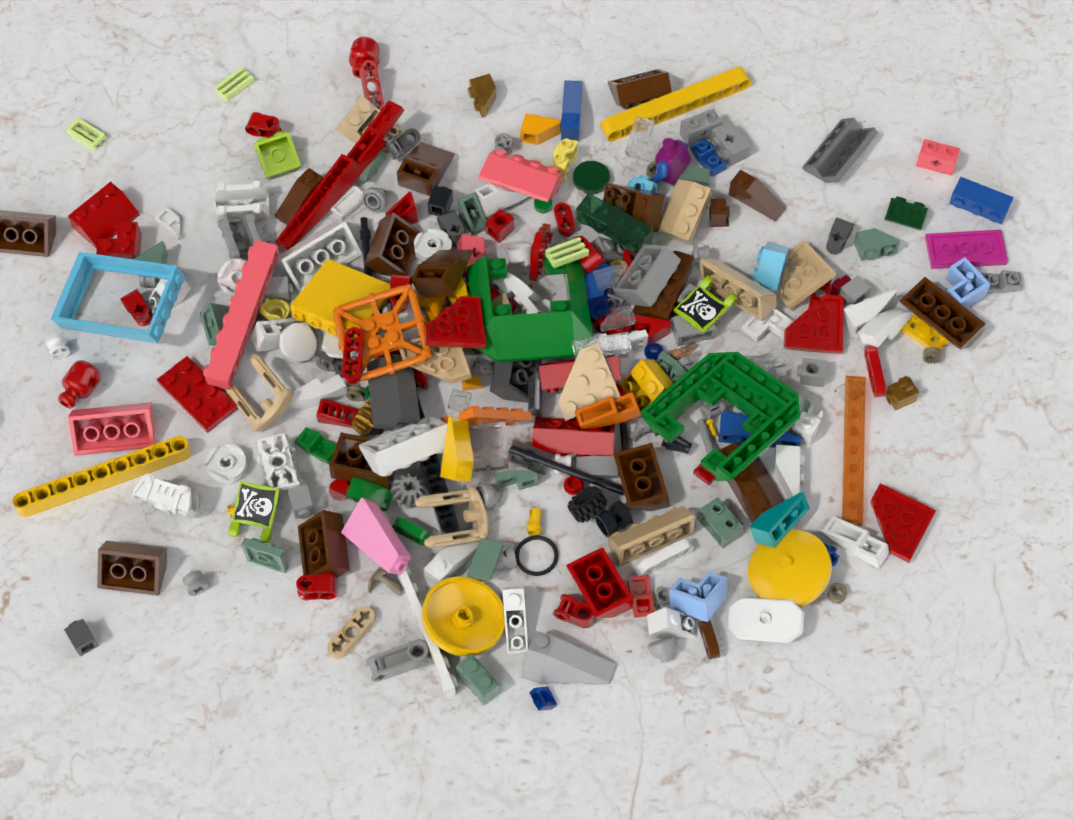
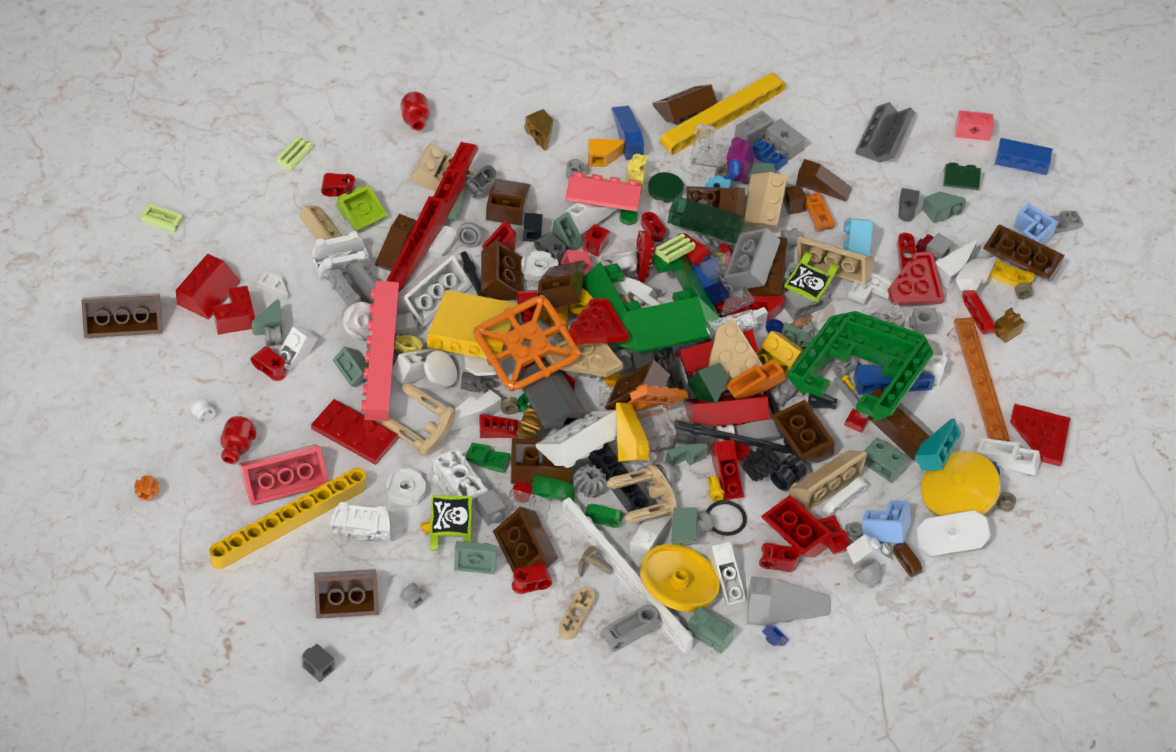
camera: 20 degrees left, 10 degrees down
medium azure window [51,252,185,344] -> none
bright pink slope [341,498,411,575] -> none
red beam [342,327,364,384] -> none
red beam [359,60,384,111] -> none
white slope [774,445,804,499] -> none
tan plate [778,240,836,310] -> none
dark pink tile [925,230,1008,269] -> none
none -> tan slope [300,206,341,240]
none -> reddish brown slope [605,360,670,410]
none -> dark green slope [688,363,729,403]
none -> red slope [710,439,744,500]
none -> orange plate [804,192,835,232]

